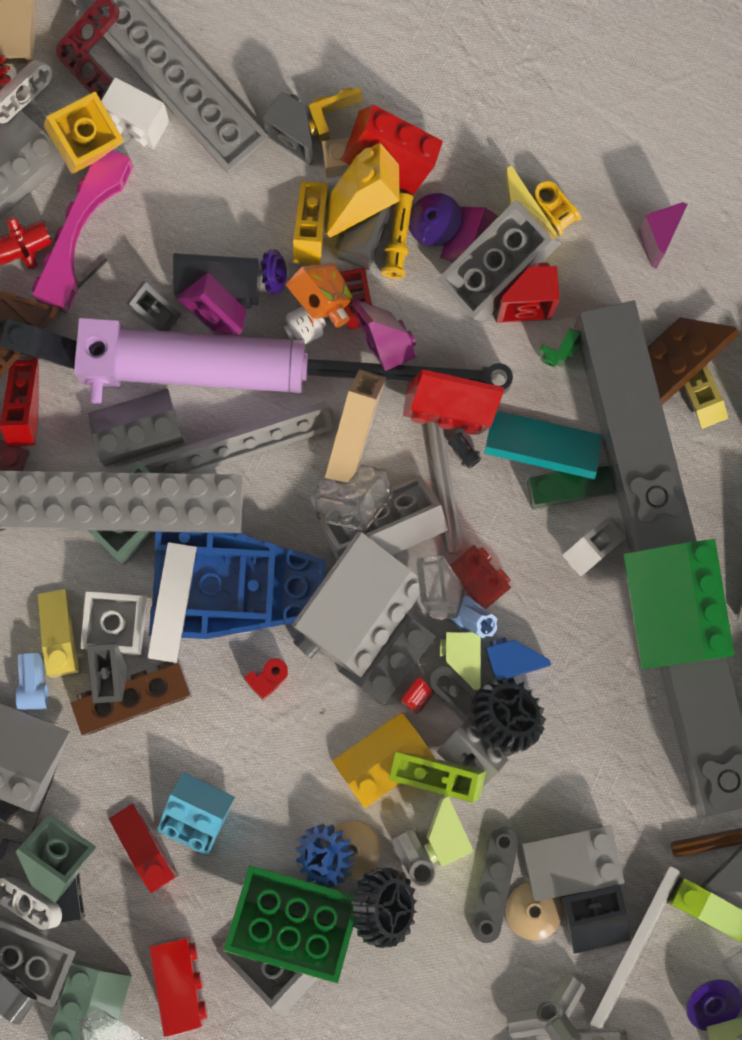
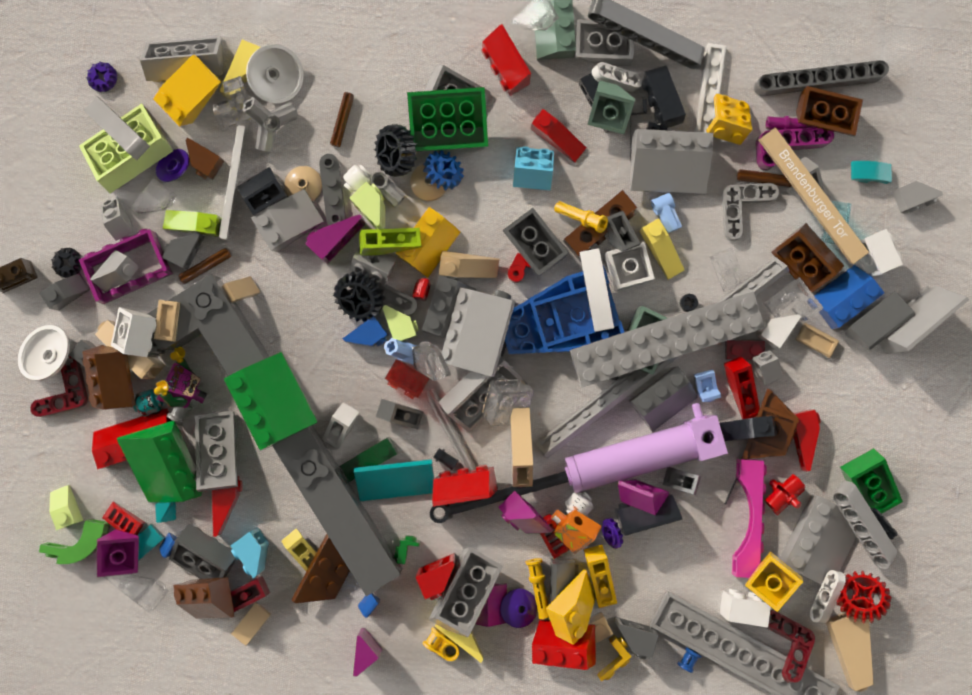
camera: 160 degrees right, 5 degrees up
none -> reddish brown slope [185,137,224,180]
none -> tan tile [222,276,260,303]
none -> magenta slope [305,214,366,265]
none -> reddish brown axle [330,92,354,148]
none -> white head [343,165,372,193]
none -> blue slope [358,593,380,618]
none -> dark grey slope [376,398,424,430]
none -> tan slope [439,251,499,278]
none -> dark grey slope [503,208,568,276]
none -> yellow pin [554,201,608,233]
none -> blue bush [677,647,702,673]
none -> black bush [679,293,698,311]
none -> light blue bracket [694,369,721,402]

